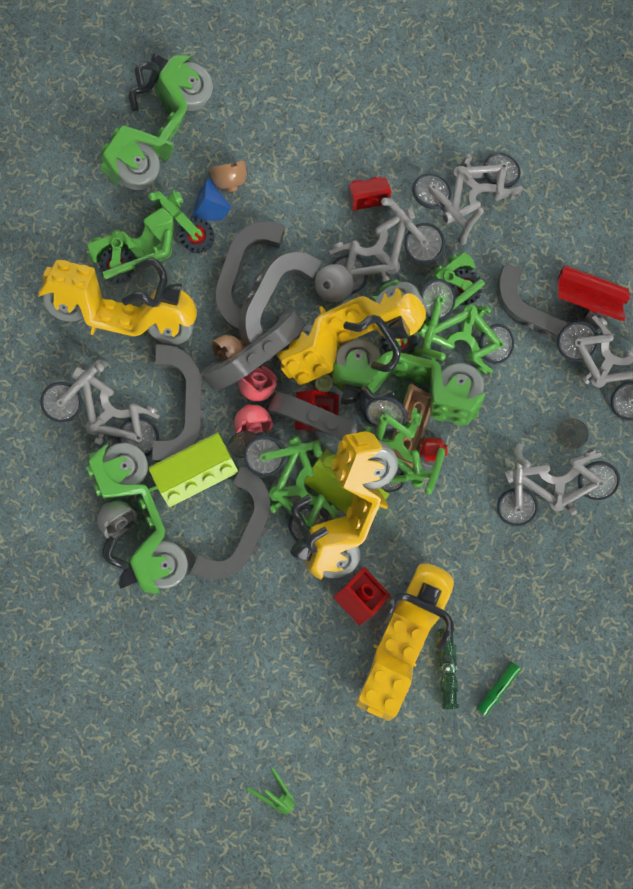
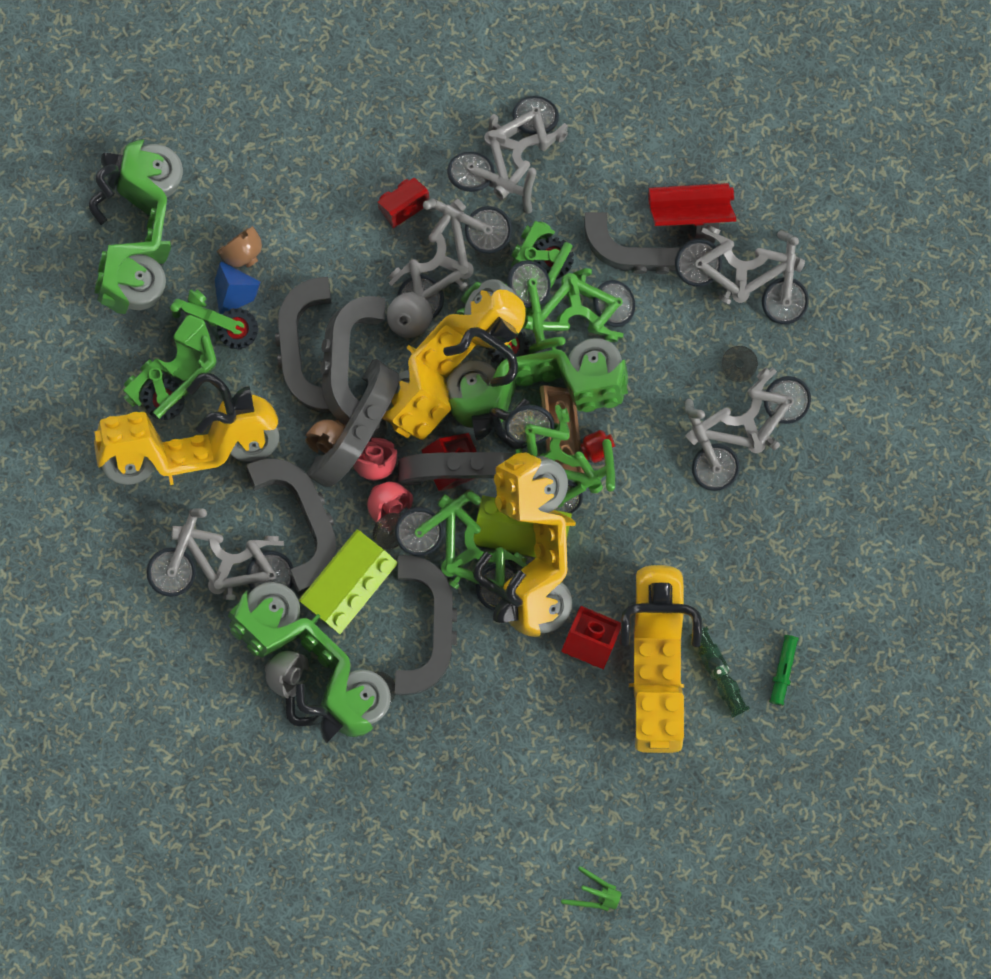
camera: 25 degrees left, 5 degrees down
yellowish green tile [315,374,333,392] -> none

